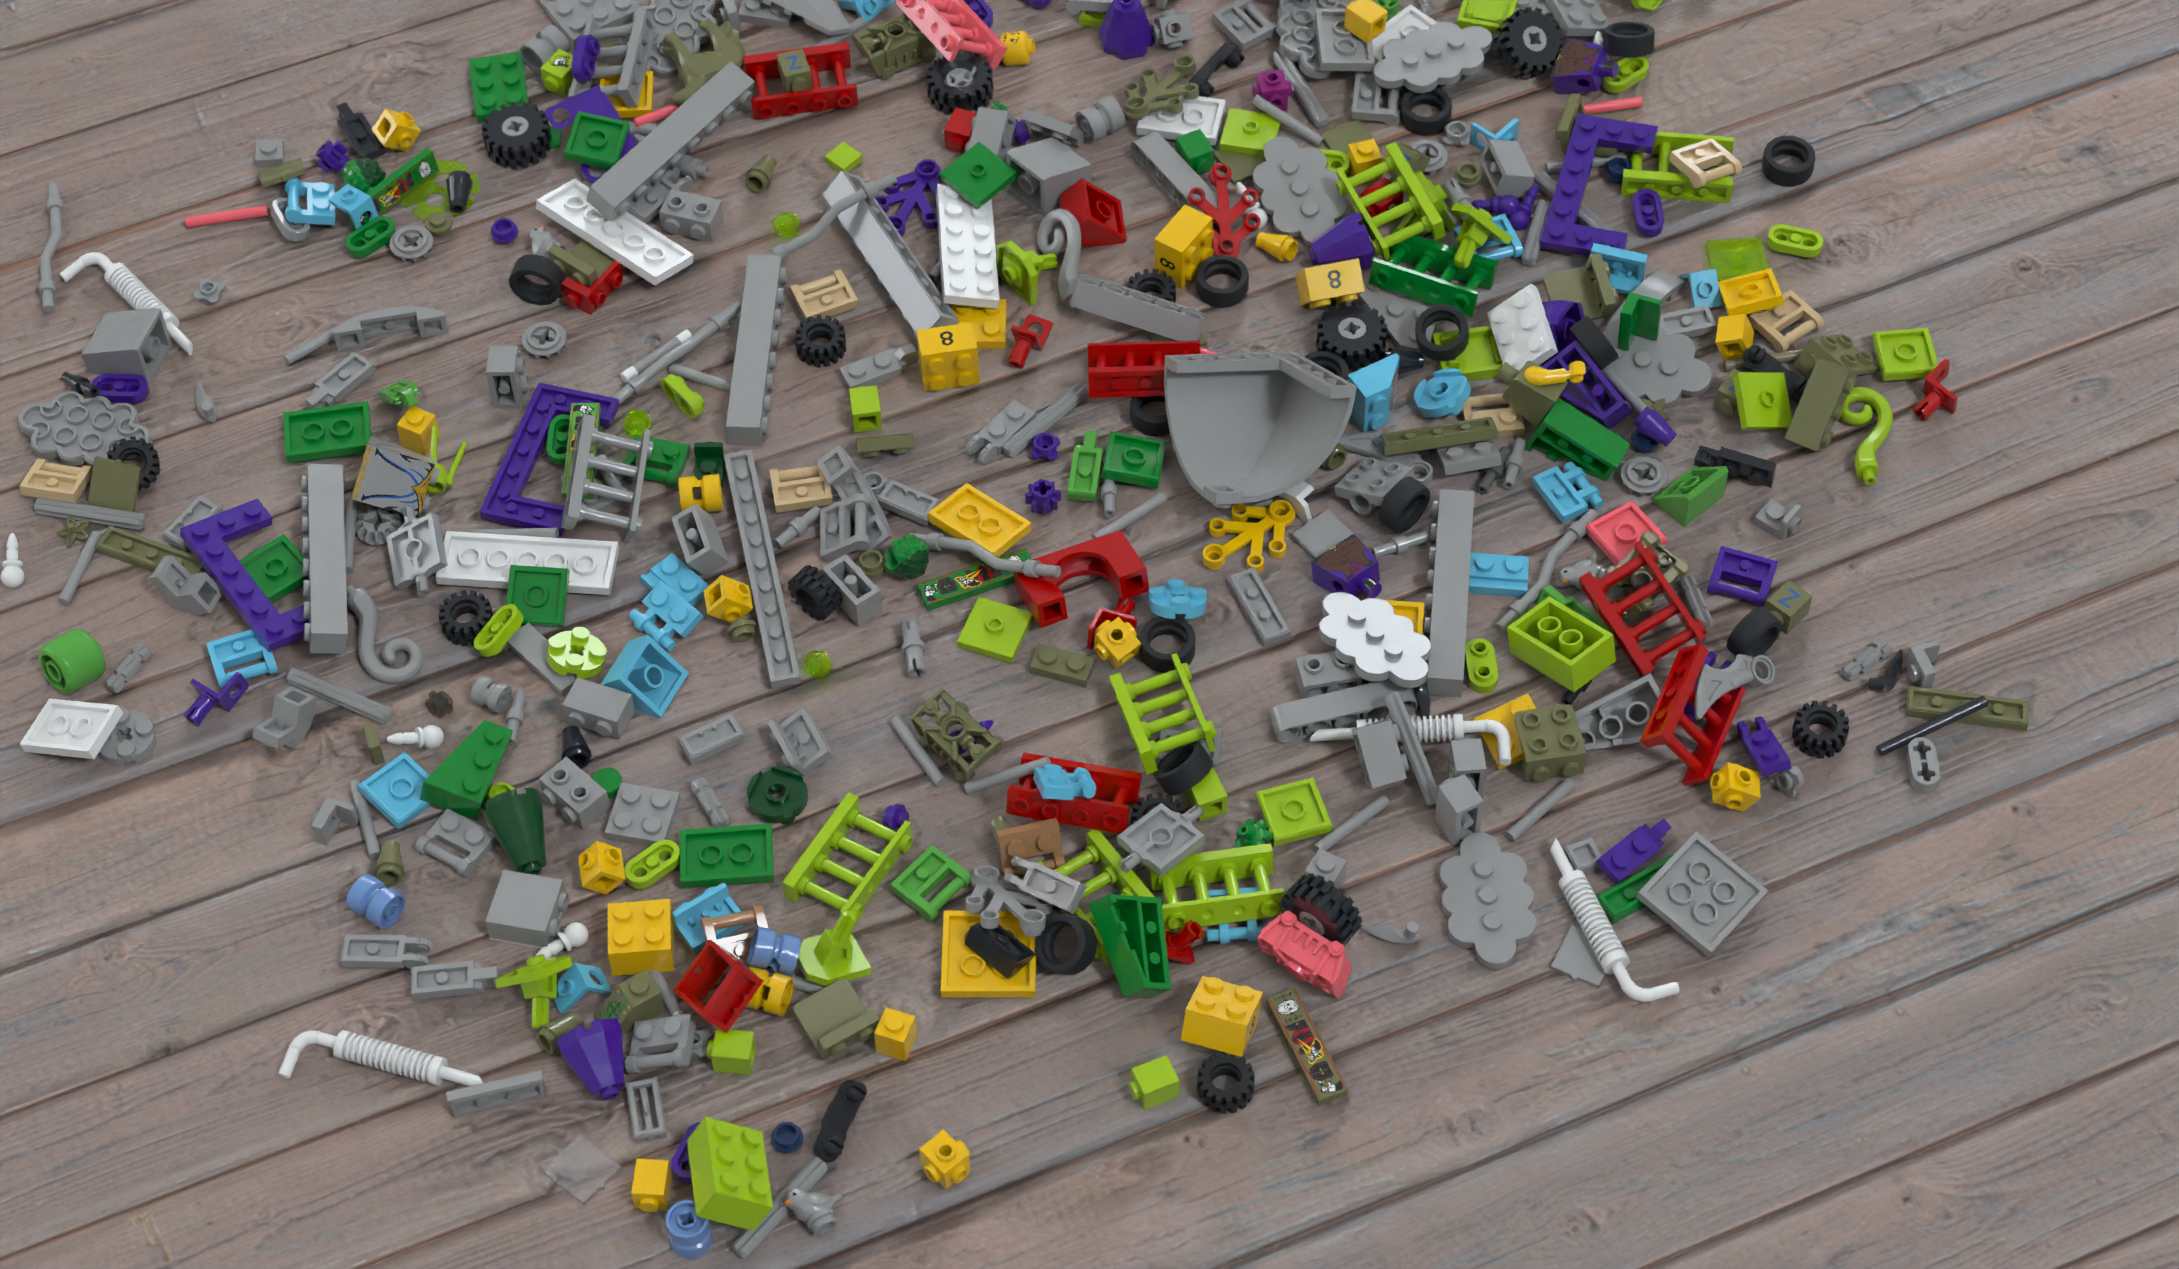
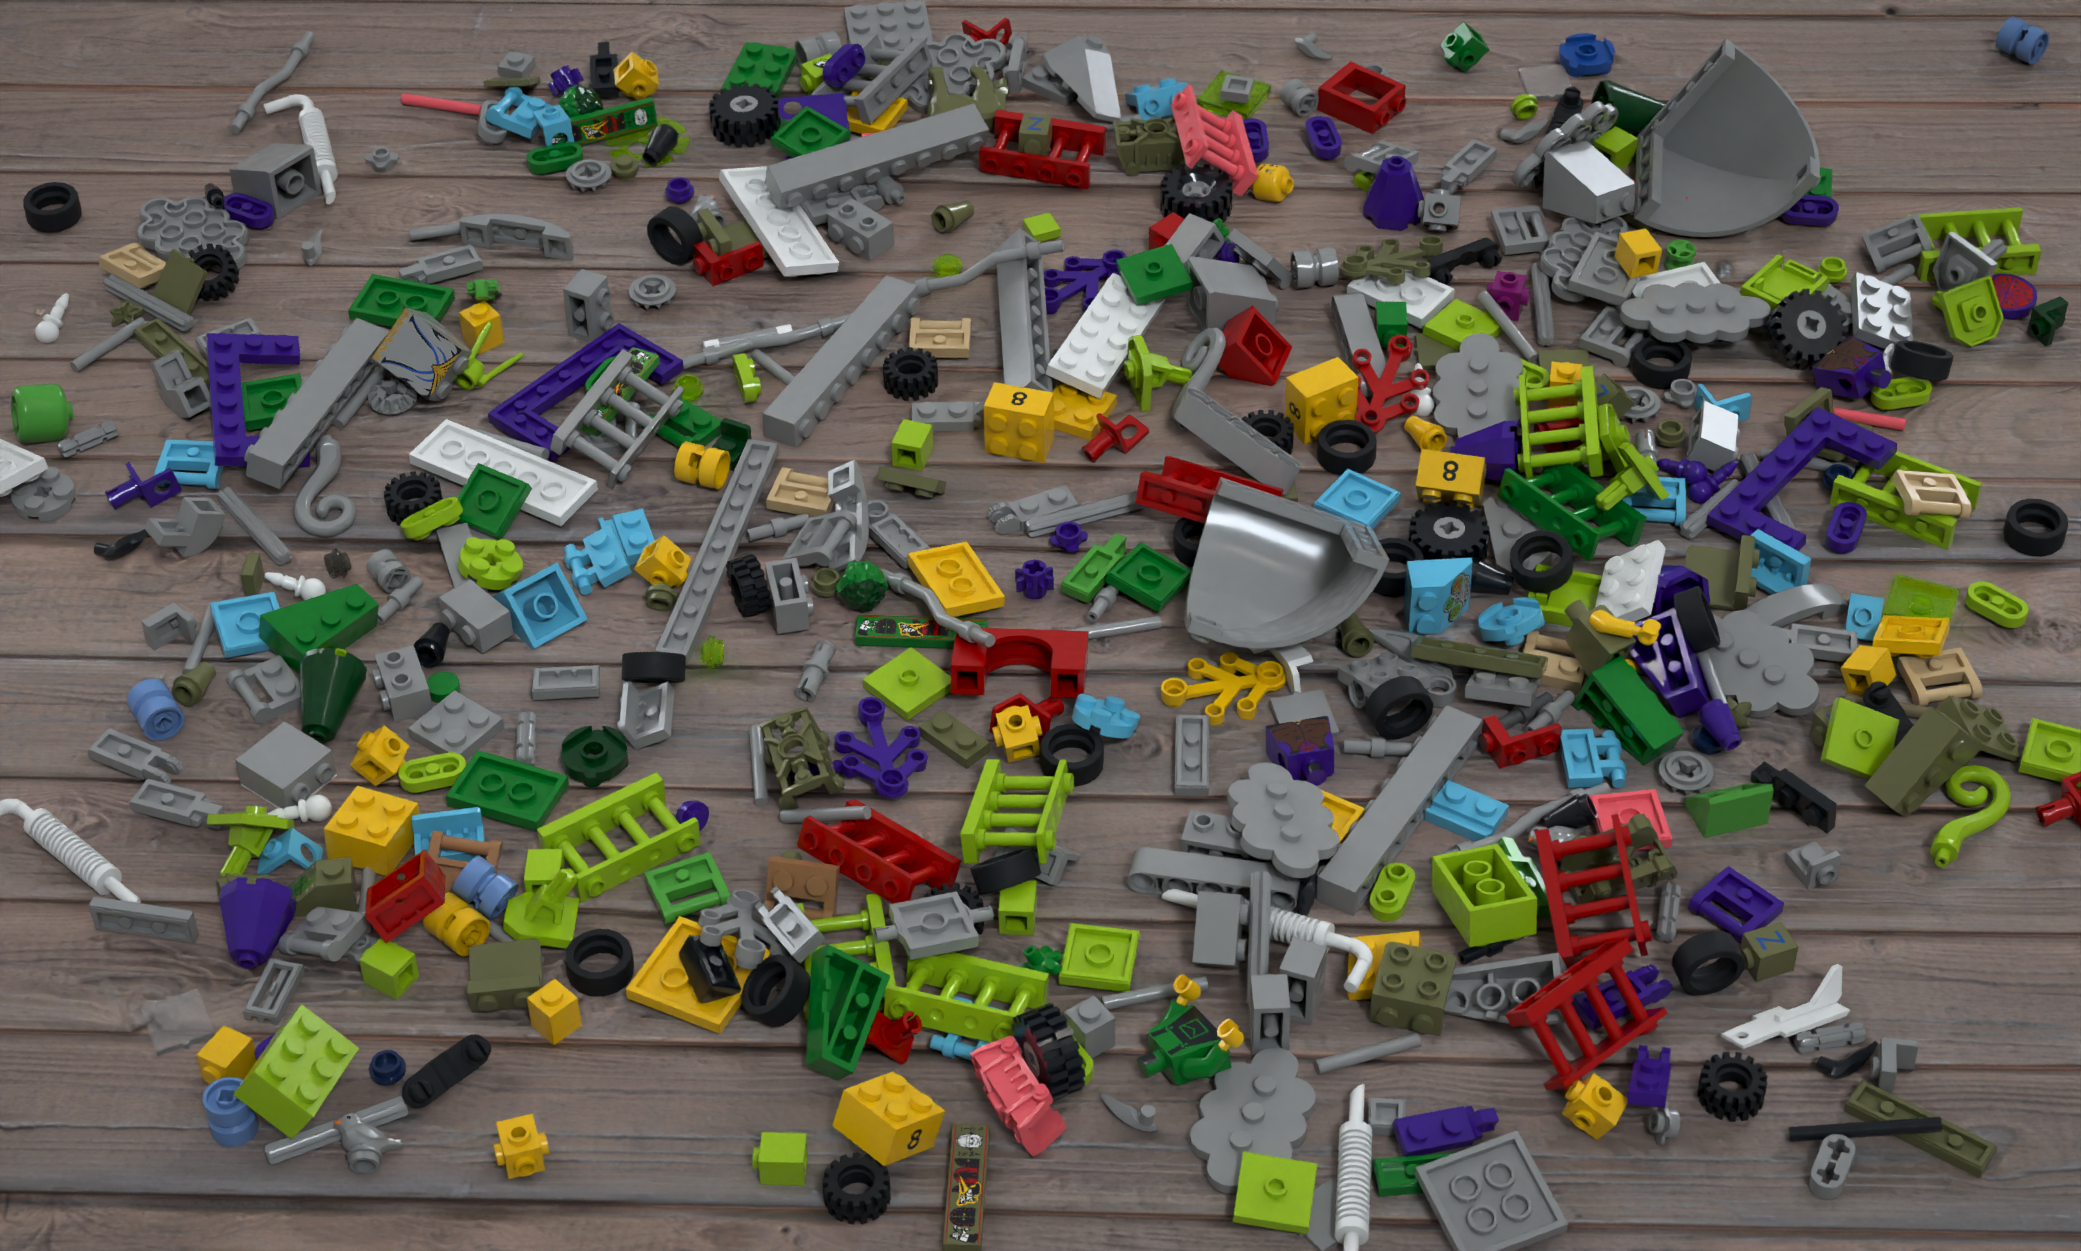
camera: 25 degrees right, 10 degrees down
light grey plate [386,505,448,596] -> none
light grey brick [671,504,729,576] -> none
medium azure plate [1033,764,1096,800] -> none
green panel [1617,292,1662,351] -> none
light grey piece [1695,654,1775,720] -> none
none -> black bar [94,529,149,559]
none -> lime brick [524,849,566,893]
none -> black tyre [565,929,634,997]
none -> black tyre [622,652,685,683]
none -> dark purple plant [834,697,928,799]
none -> torso [1137,974,1244,1085]
none -> lime plate [1233,1151,1318,1235]
none -> medium azure plate [1314,469,1401,529]
none -> red bracket [1479,715,1562,769]
none -> black cone [1544,793,1598,829]
none -> white piece [1721,964,1850,1049]

